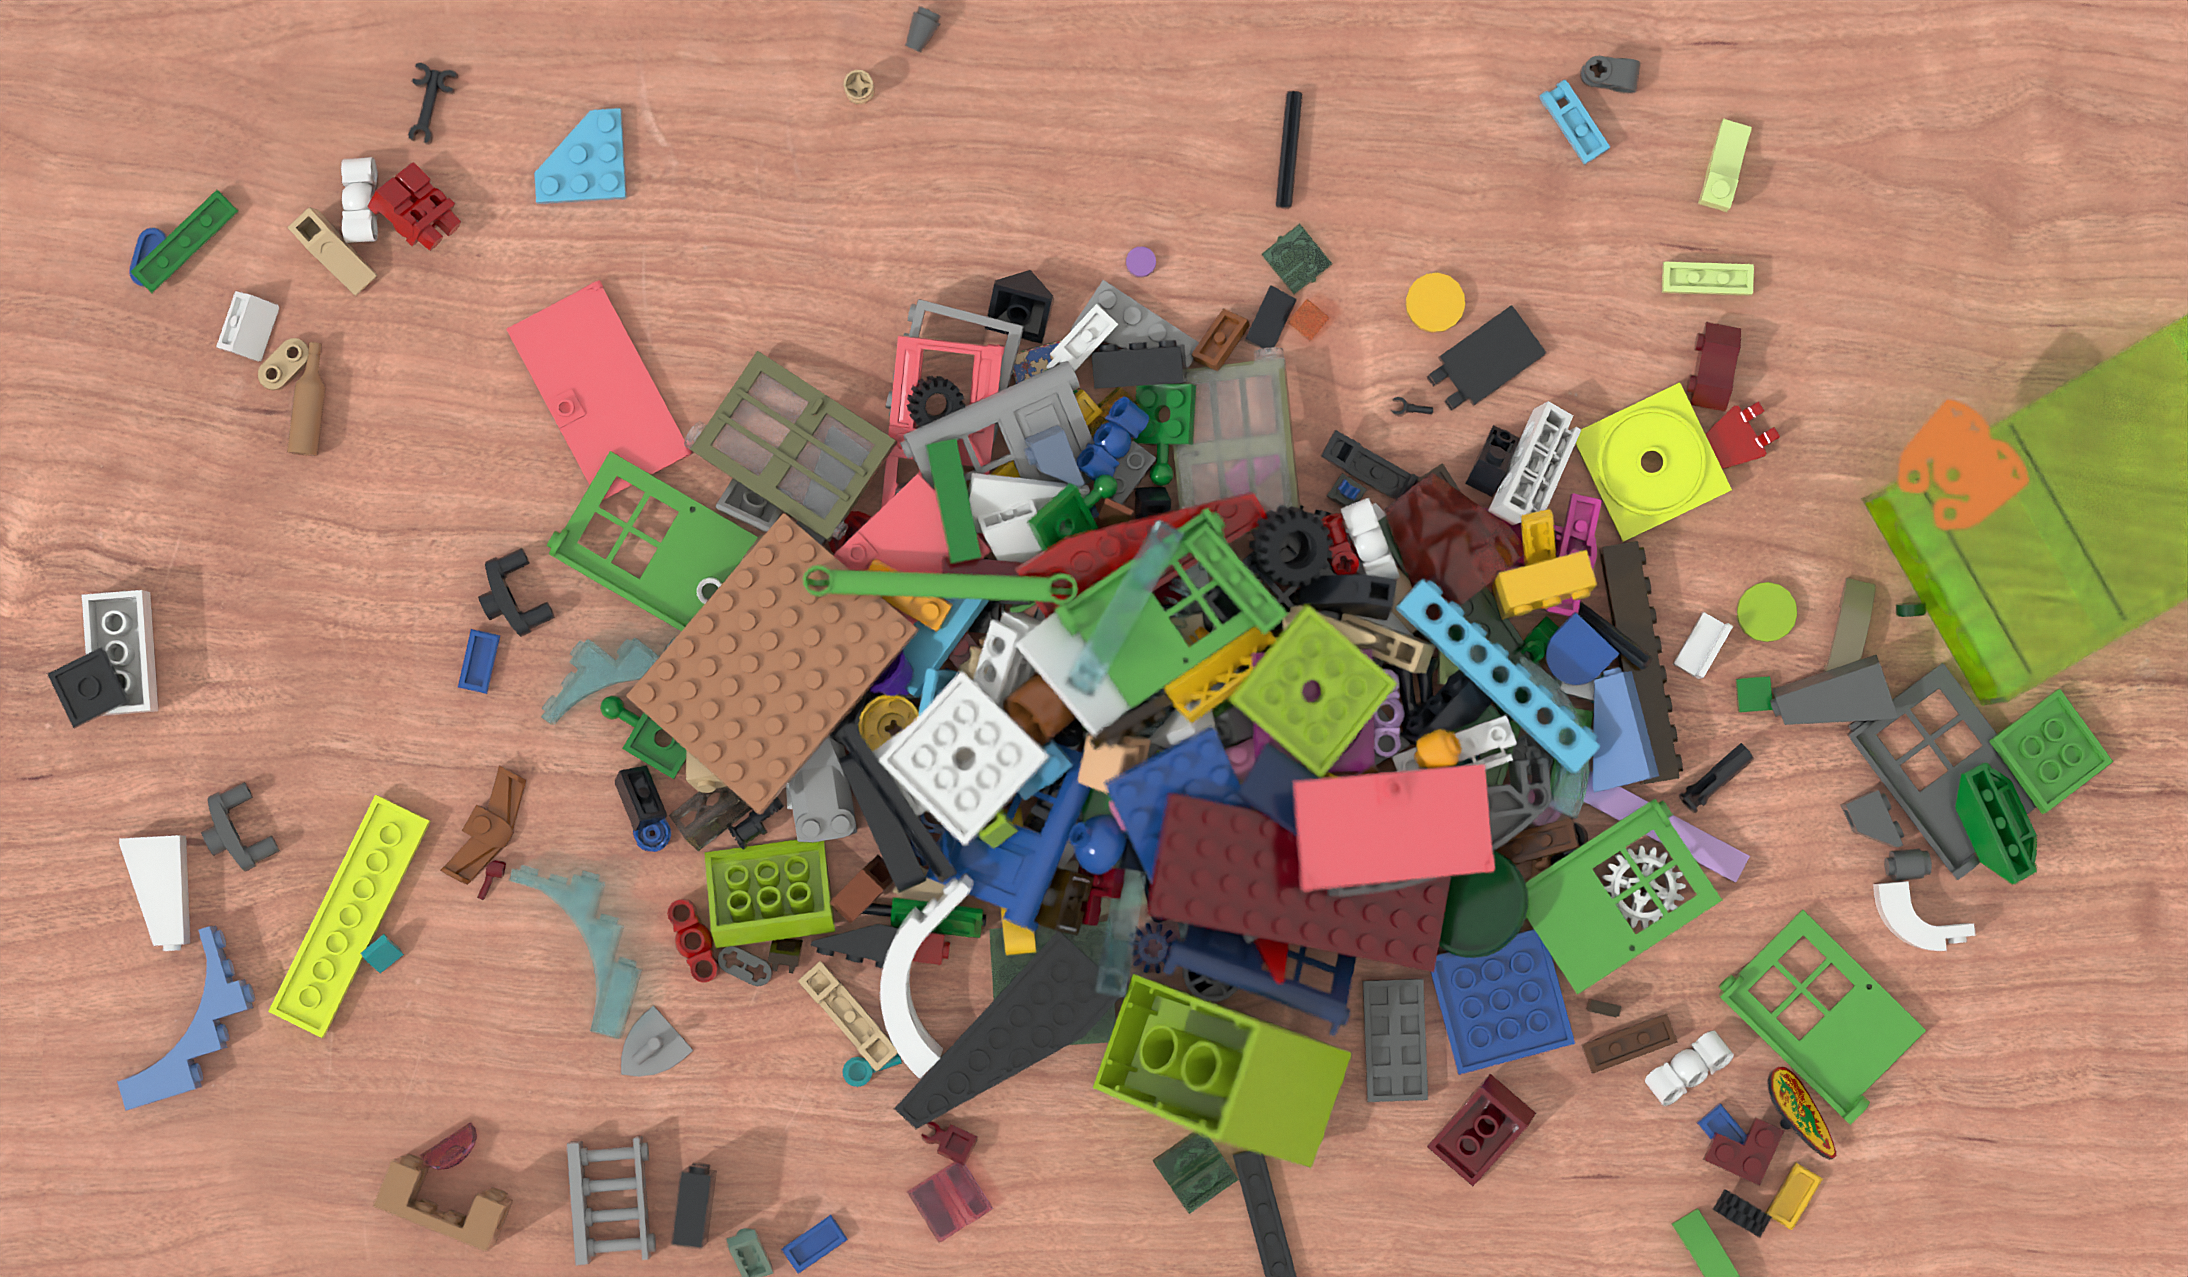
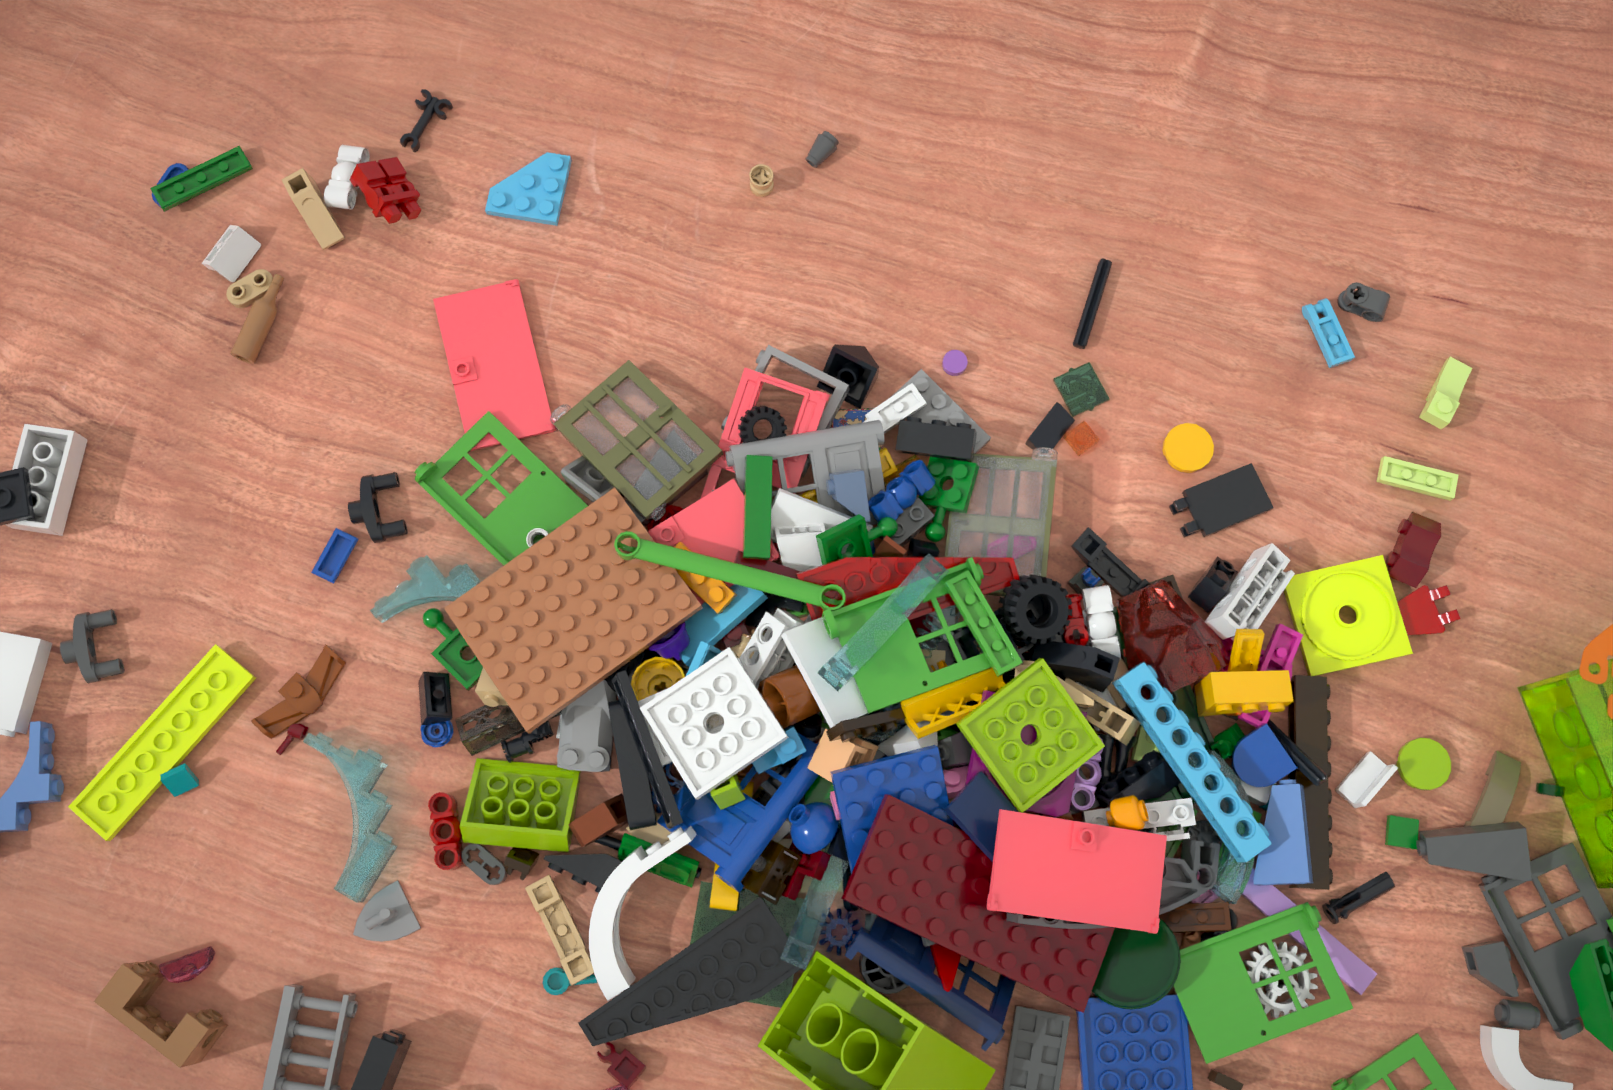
camera: 10 degrees right, 10 degrees down
red brick [912,932,951,965] -> none
dark orange plate [1191,308,1250,372] -> none
black hand [1391,397,1433,416] -> none

